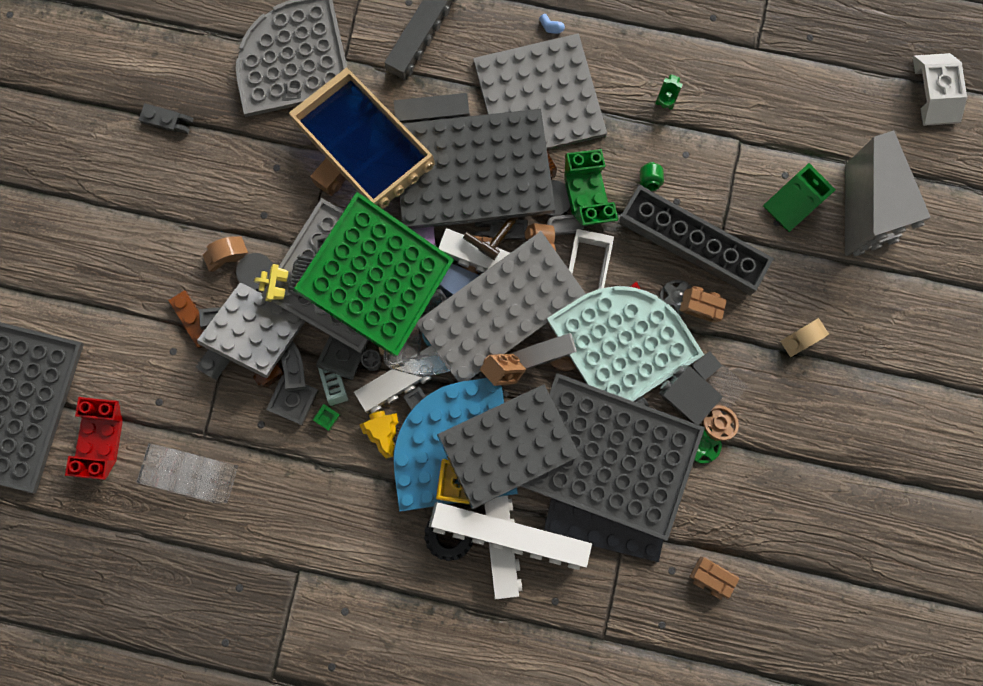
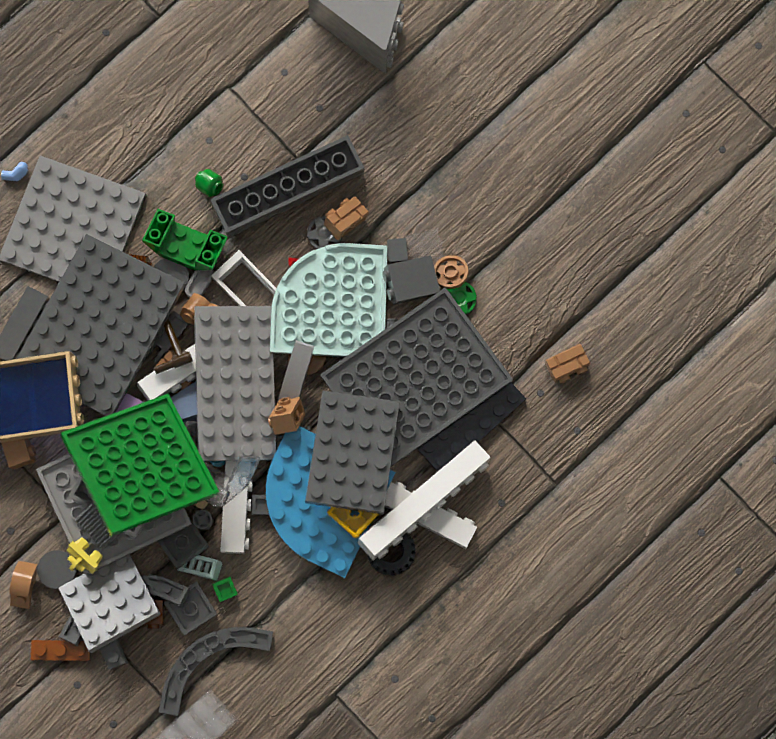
camera: 55 degrees left, 0 degrees up
yellow rock [359,411,399,459] -> none
green hips [655,74,683,110] -> none
green slope [763,163,836,233] -> none
tan brick [780,318,829,357] -> none
none -> dark grey plate [159,627,273,716]

